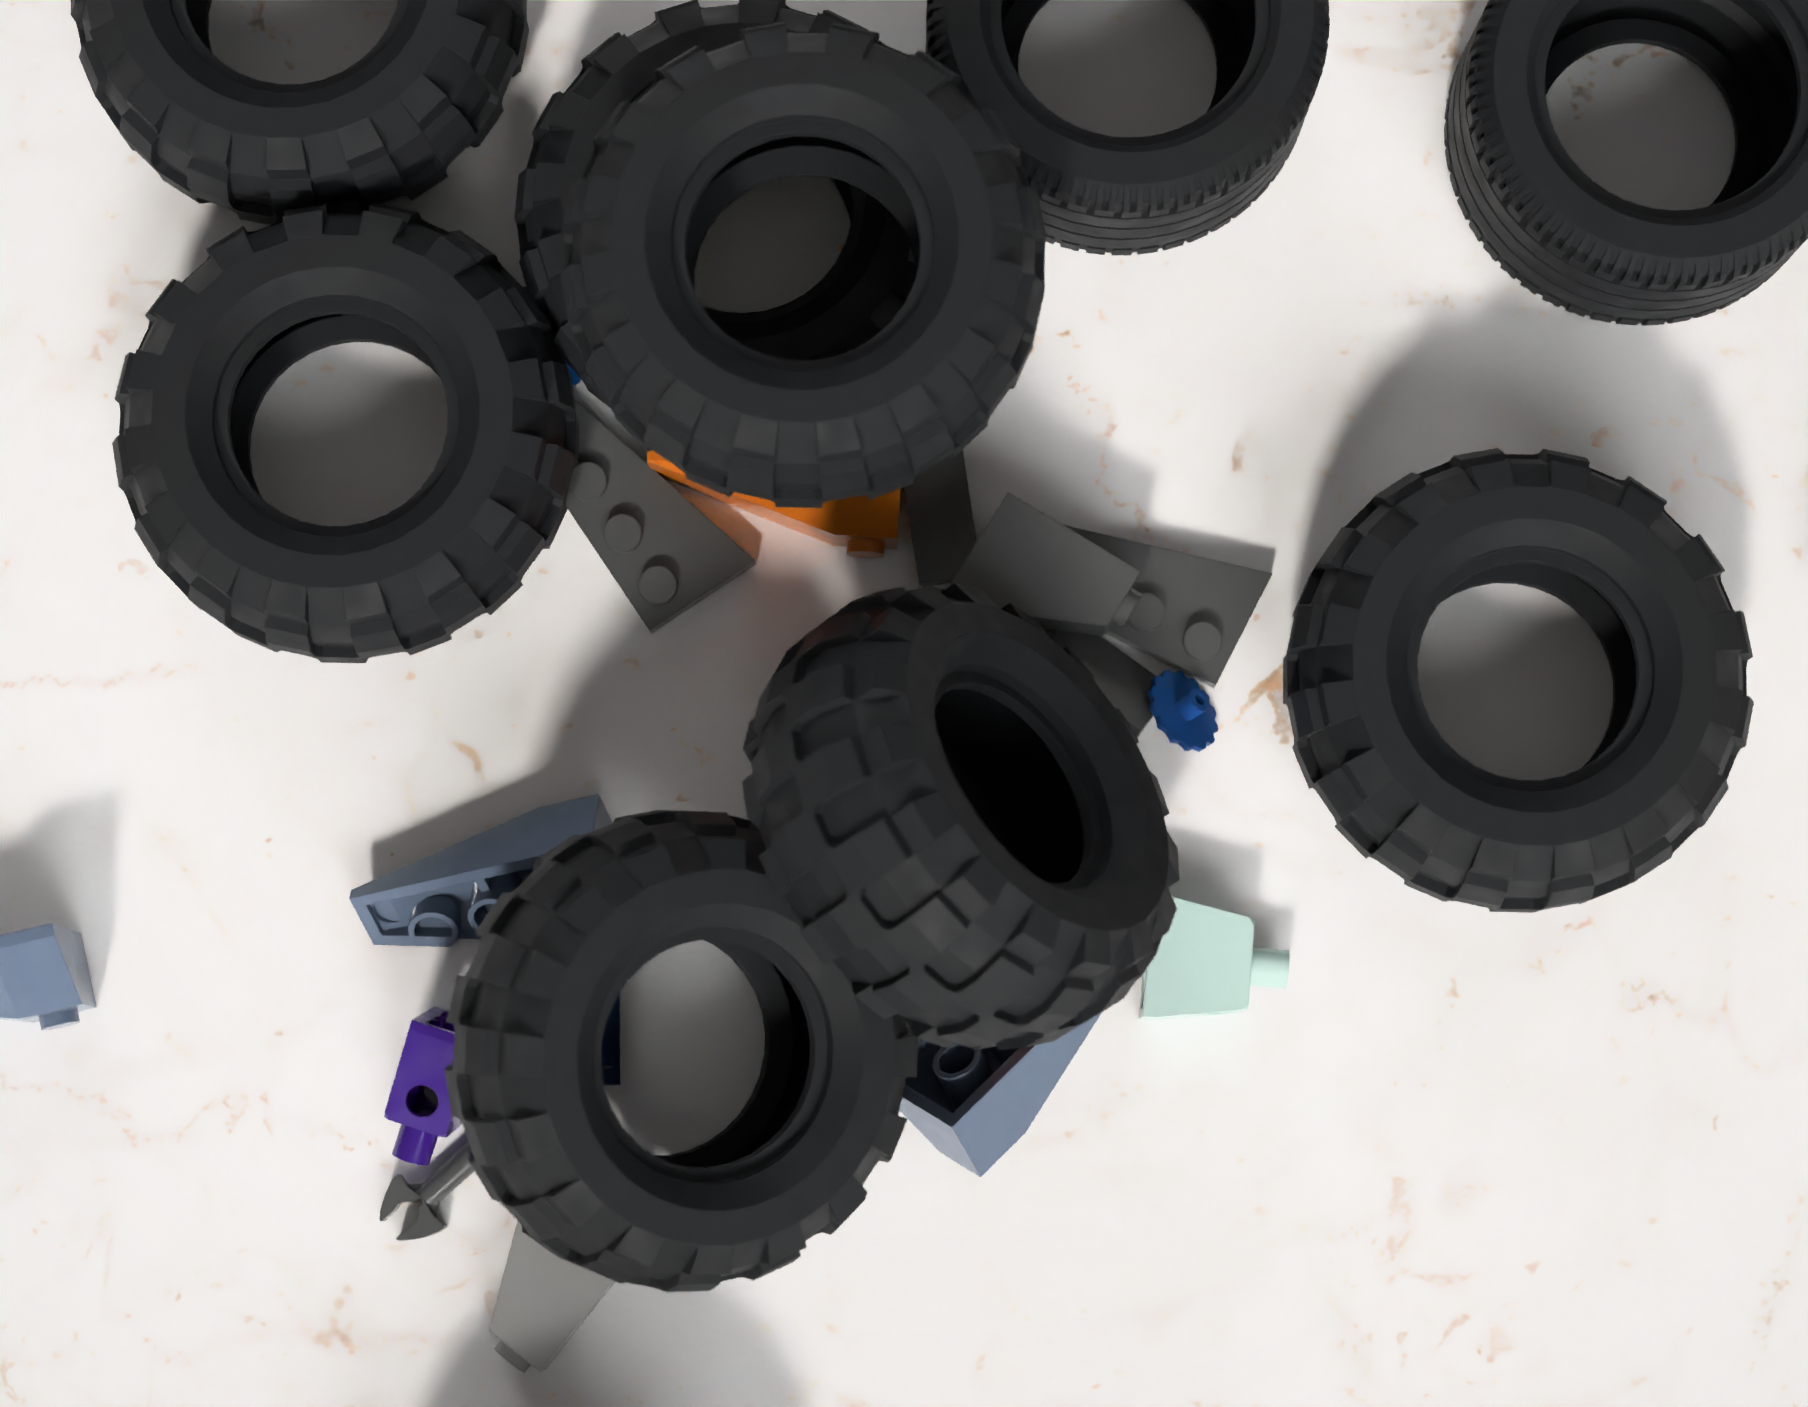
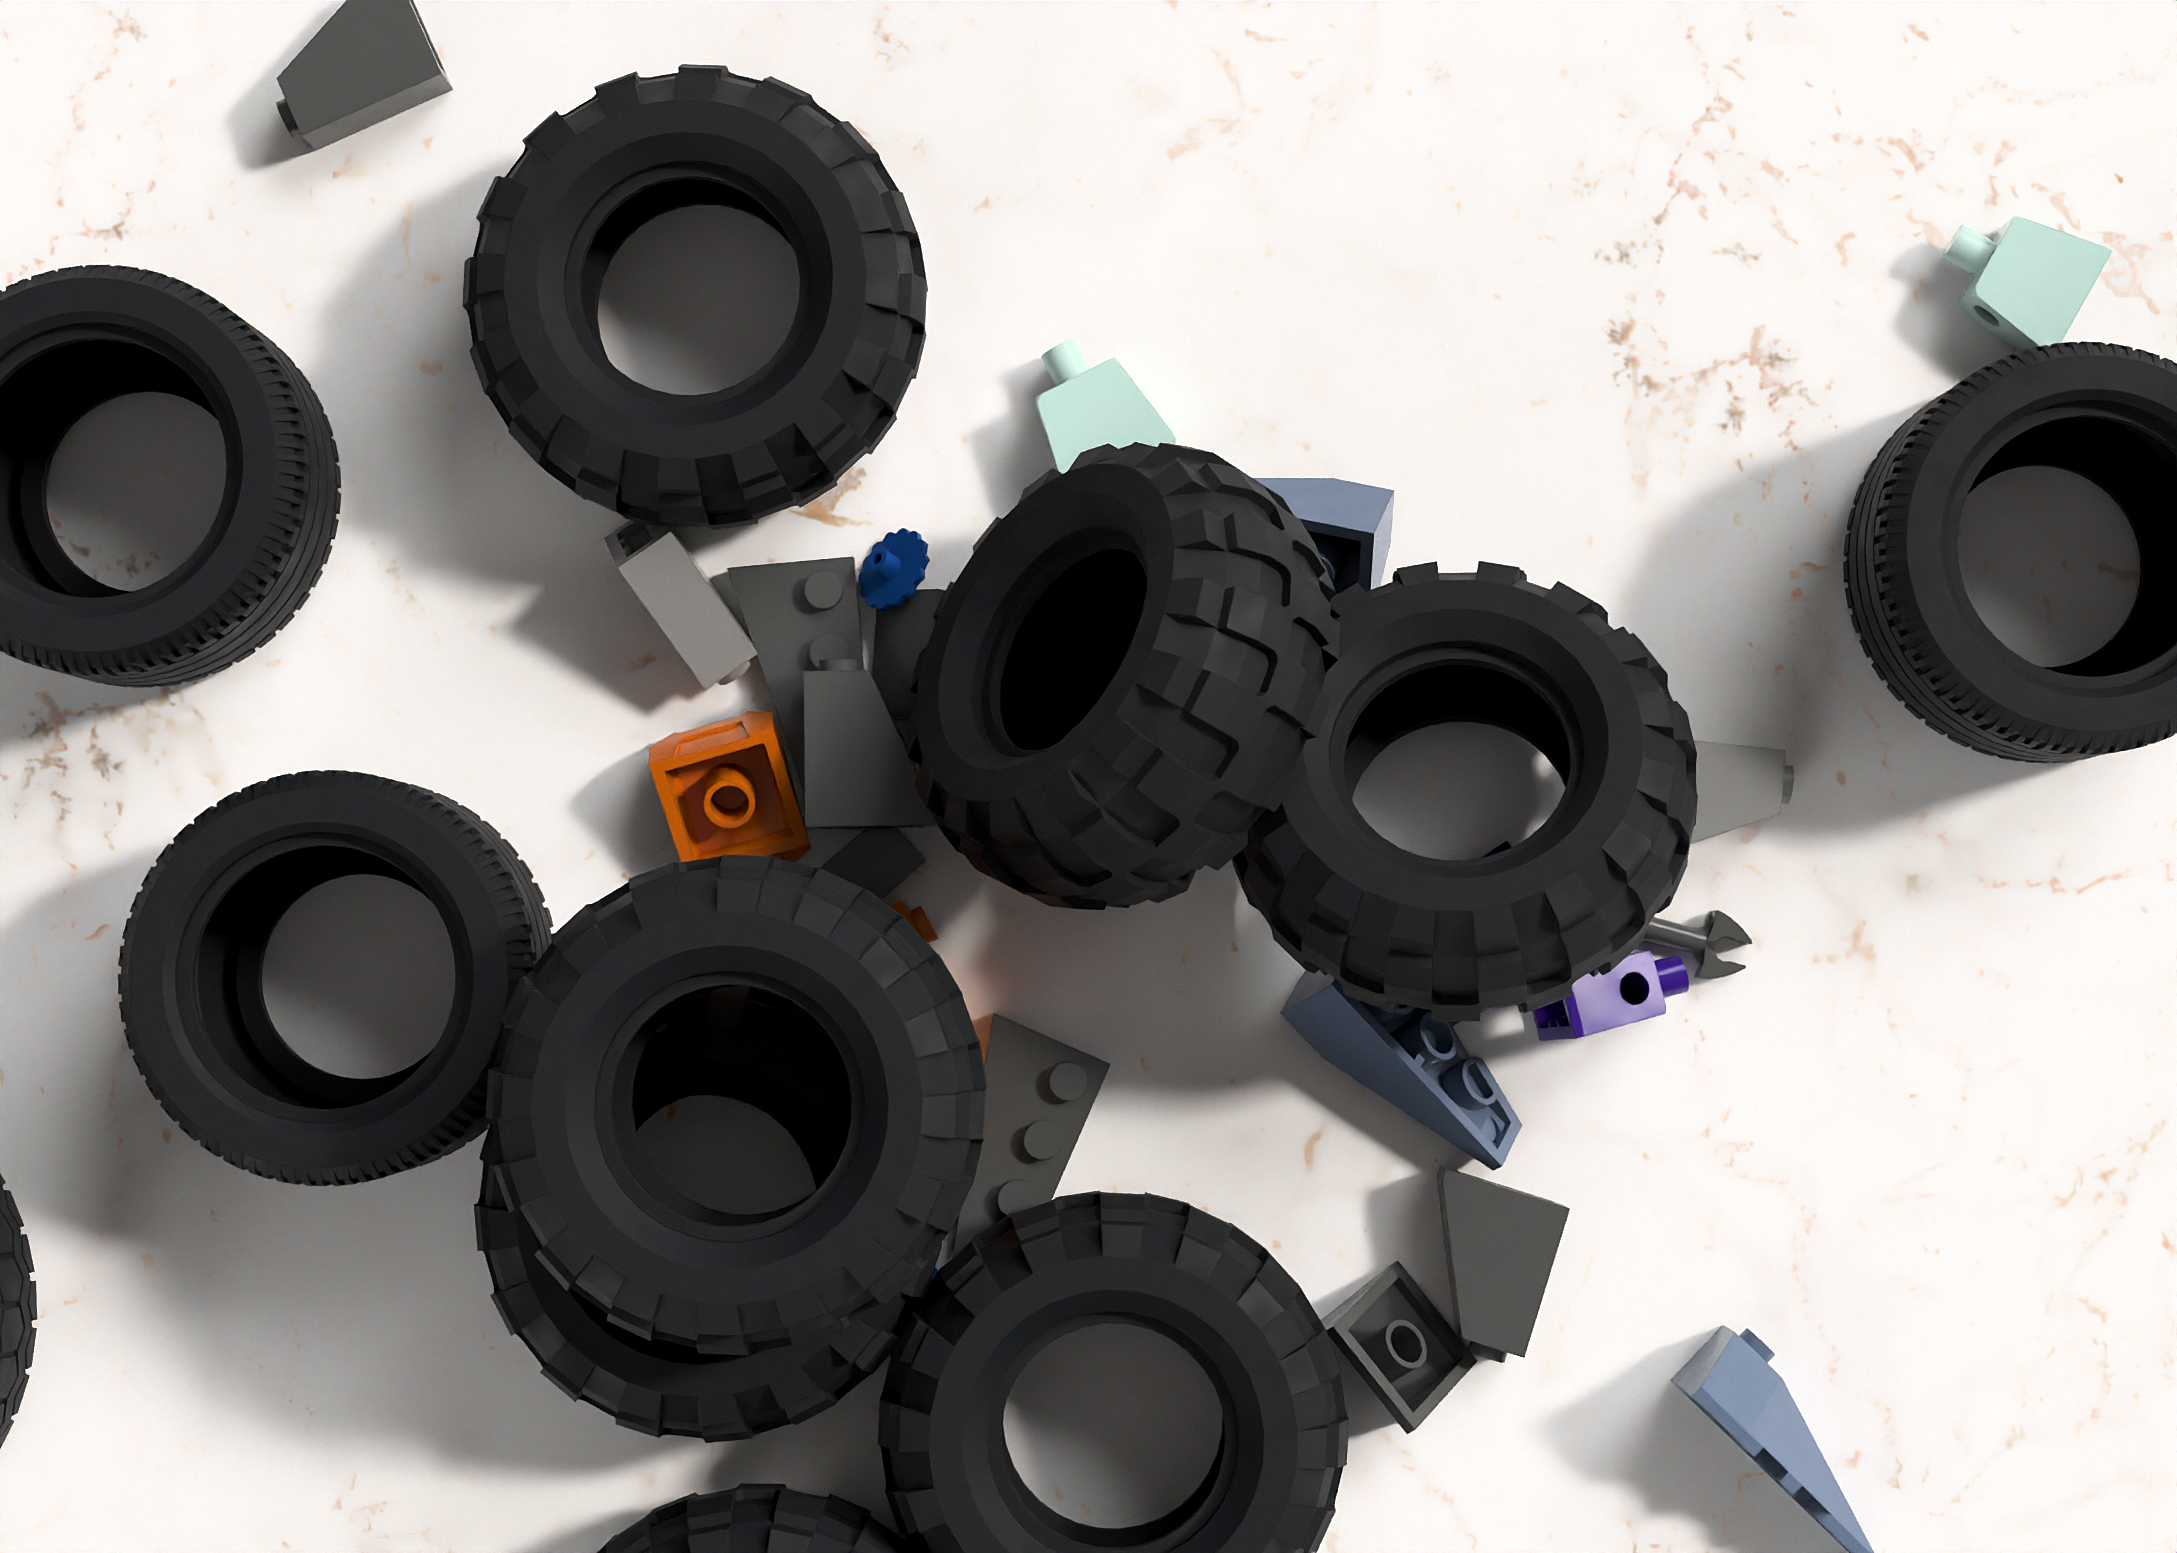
camera: 115 degrees left, 5 degrees up
none -> light grey slope [604,520,758,690]
none -> orange slope [648,711,811,862]
none -> dark grey slope [1321,1260,1477,1434]
none -> dark grey slope [1436,1165,1570,1363]

